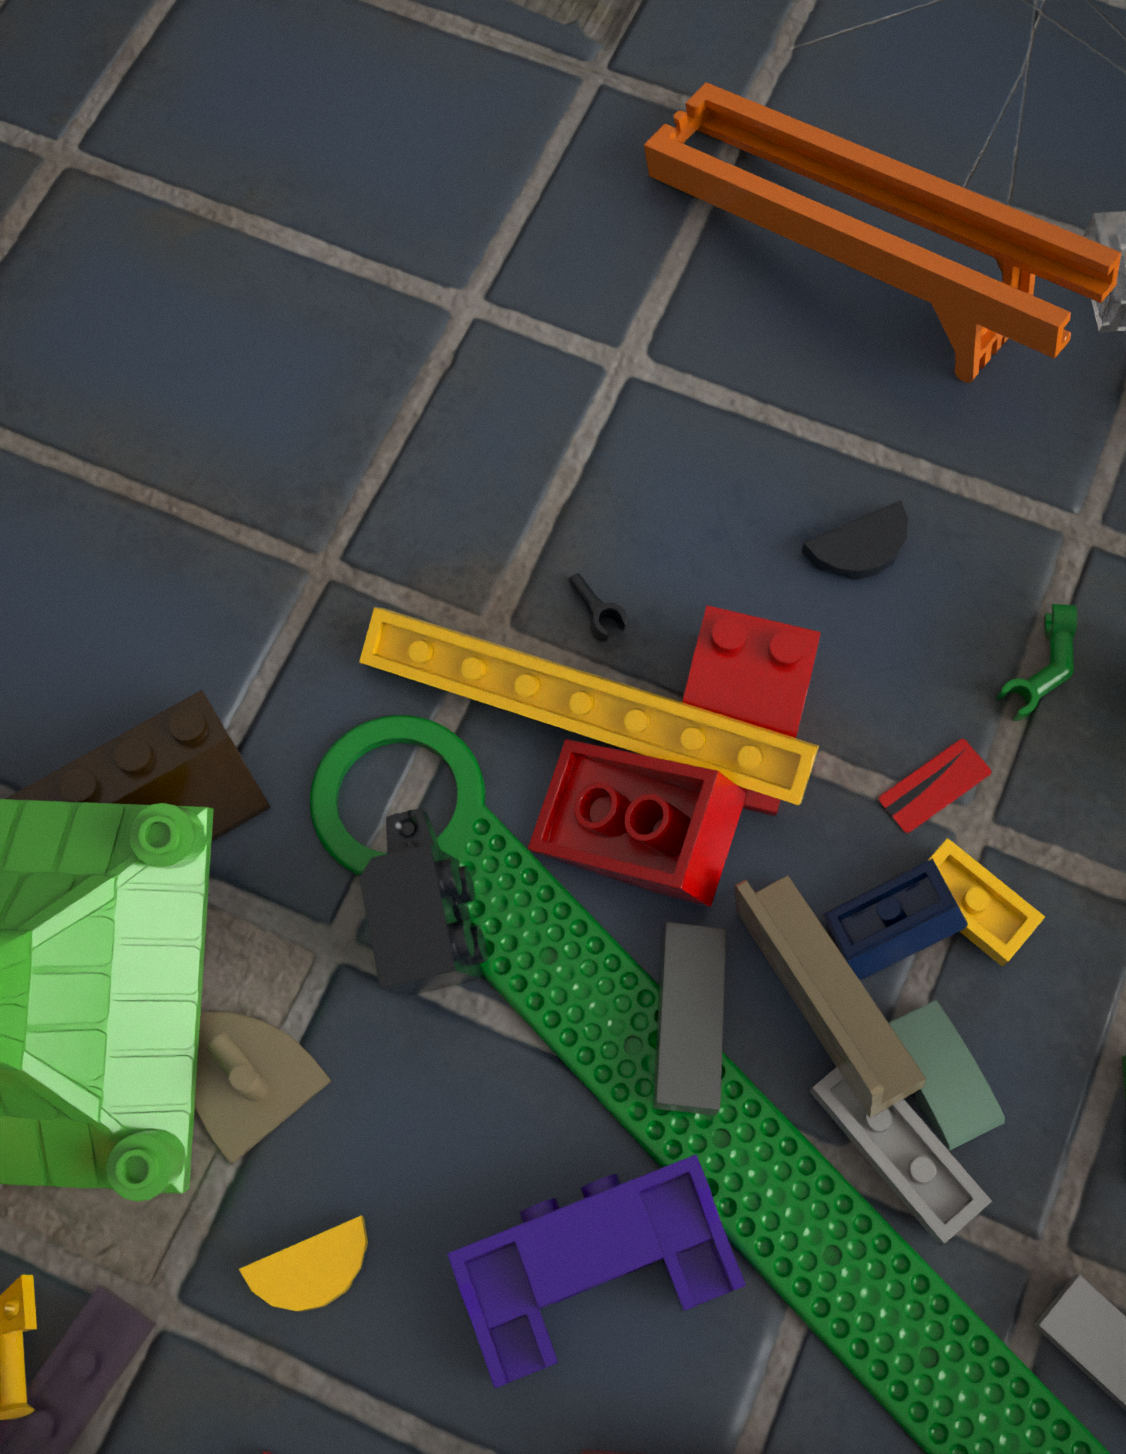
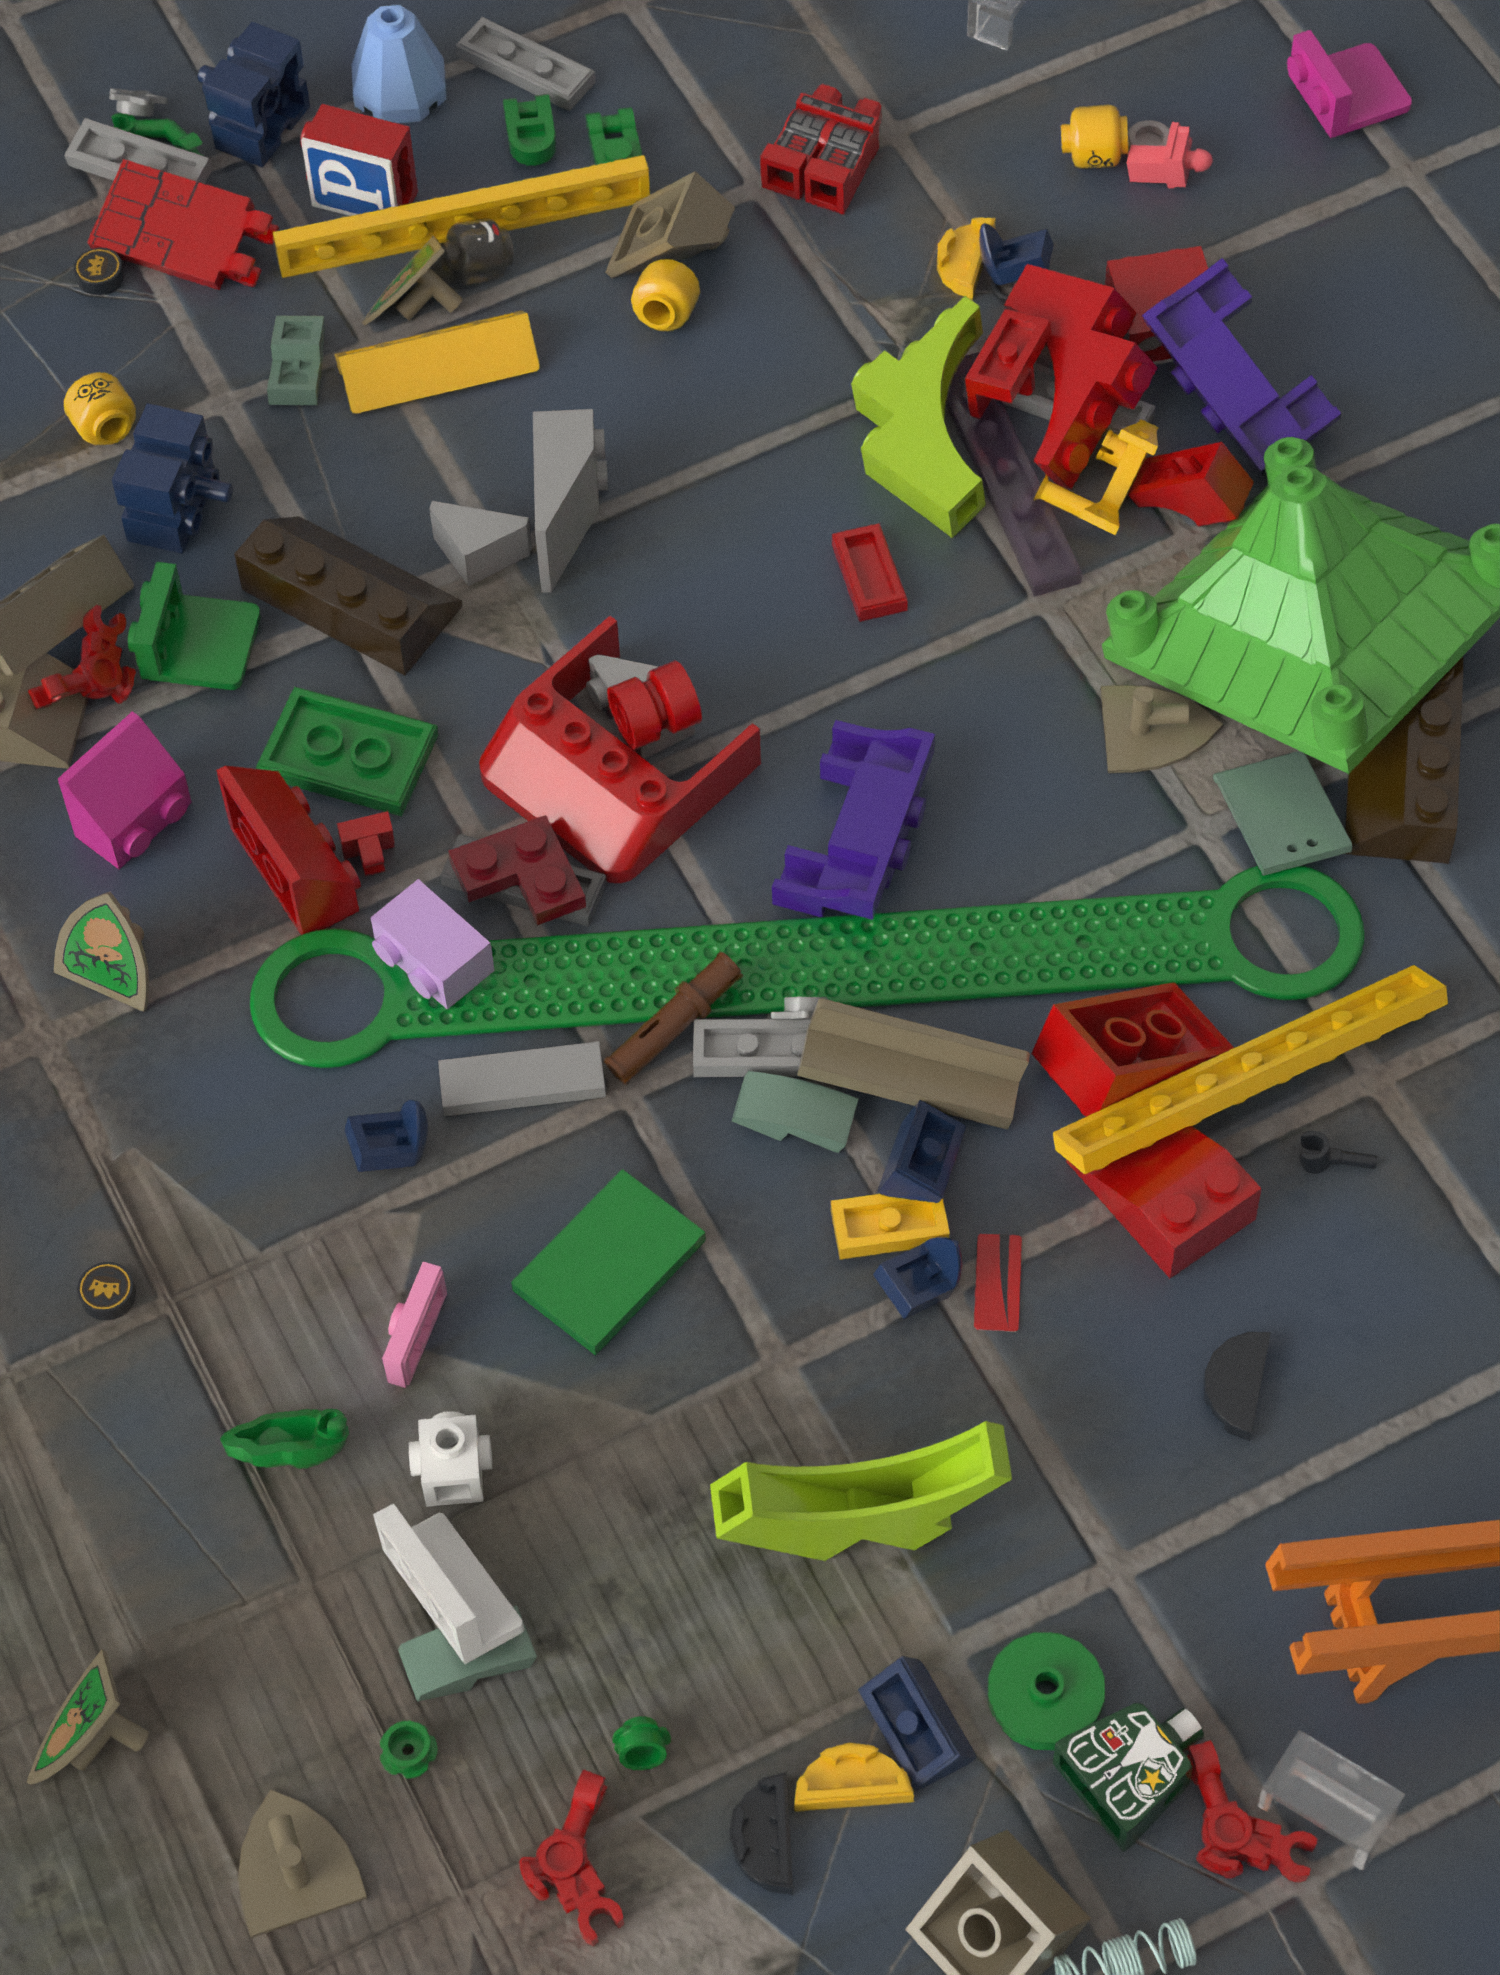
camera: 130 degrees right, 10 degrees down
yellow tile [239,1215,368,1312] -> none
black hinge [359,809,487,995] -> none
dark grey tile [653,922,727,1116] -> none
green arm [996,604,1077,721] -> none
none -> reddish brown pin [603,951,743,1086]
none -> light grey plate [771,997,827,1019]
none -> dark blue plate [873,1236,963,1319]
none -> sand green container [1213,751,1352,876]

